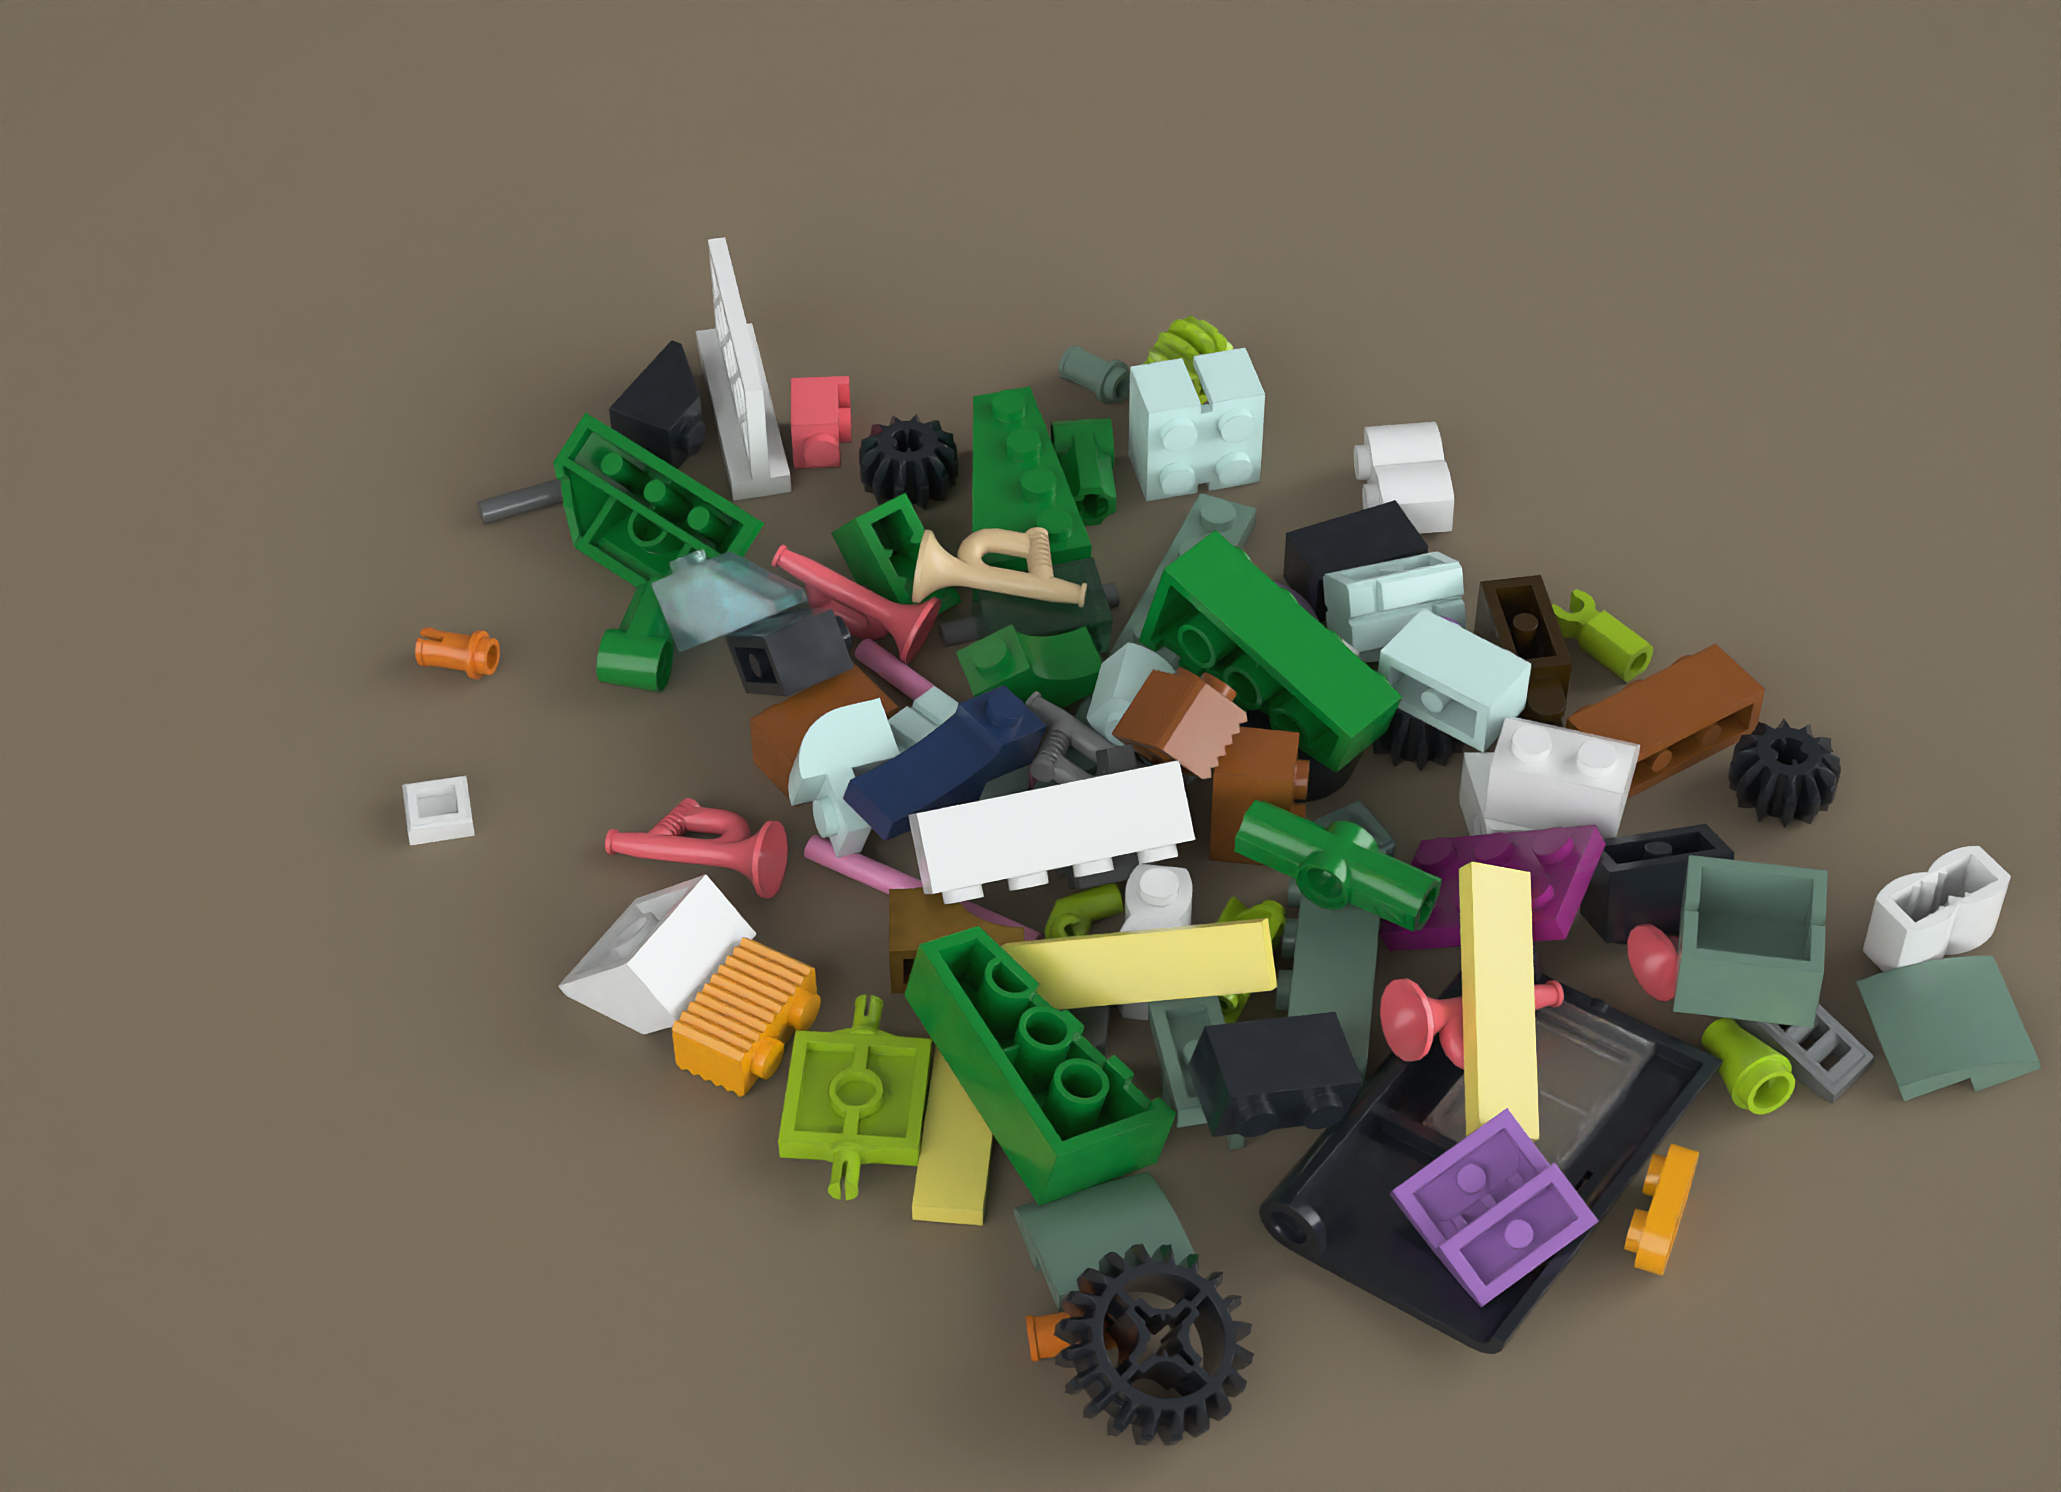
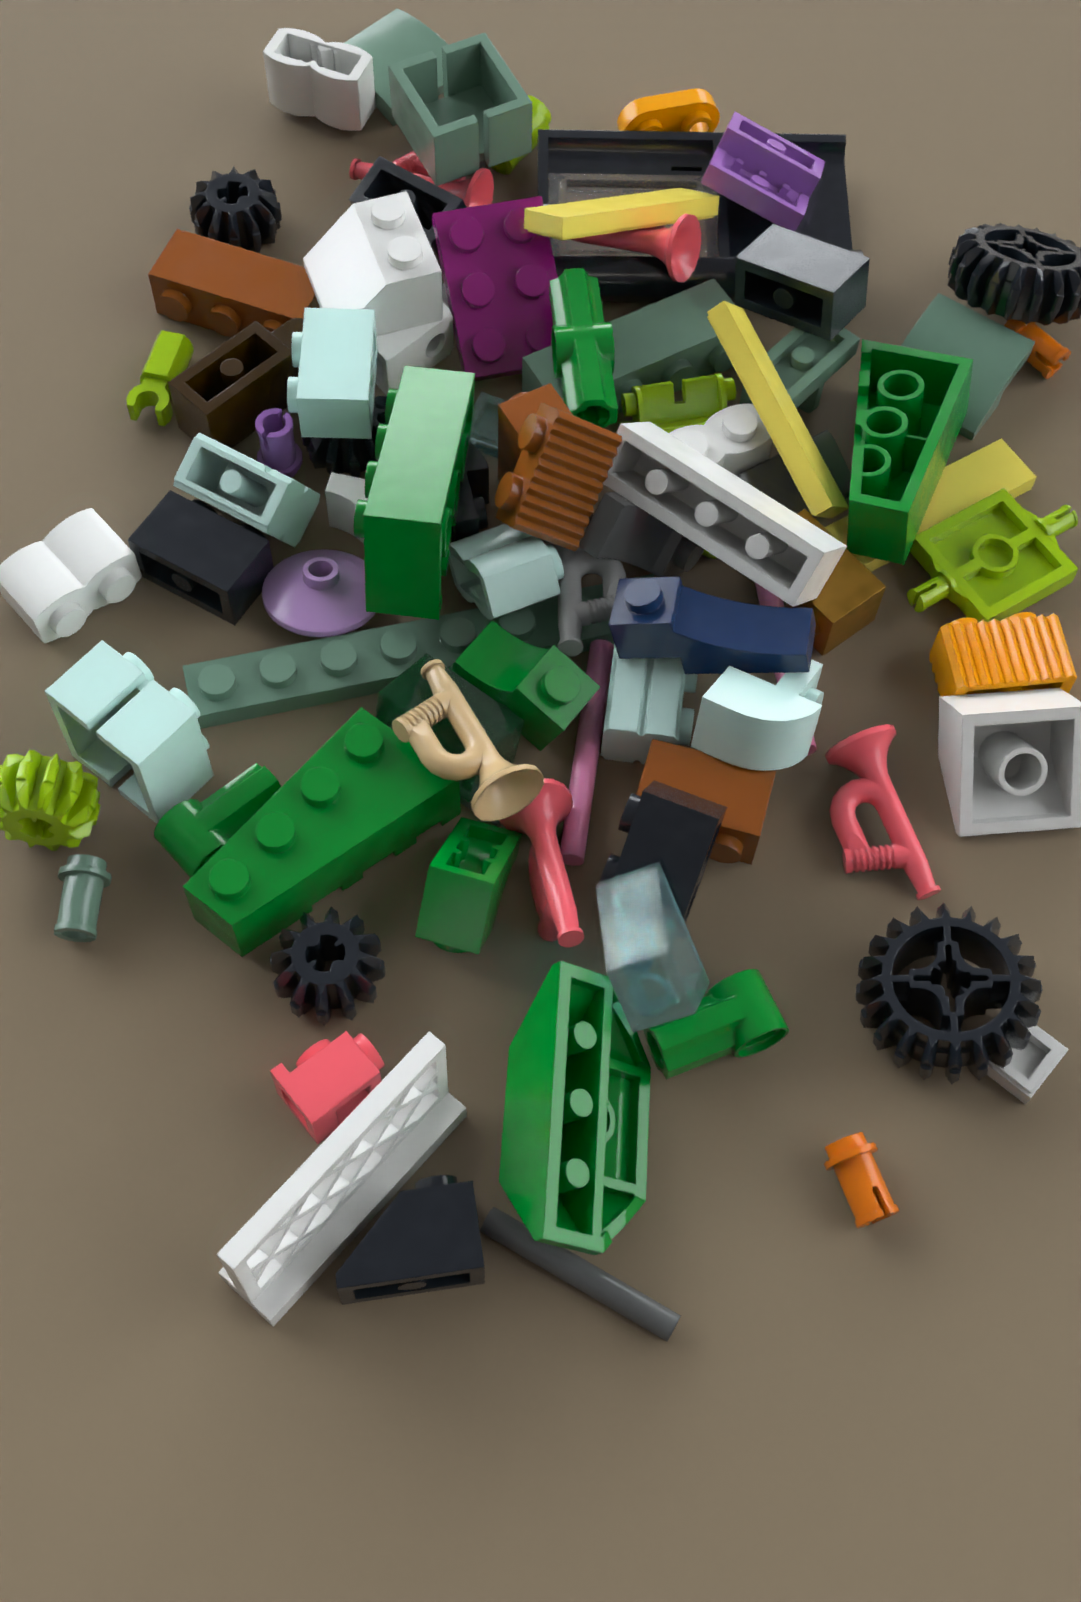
camera: 130 degrees left, 15 degrees up
none -> black gear [855,903,1042,1085]

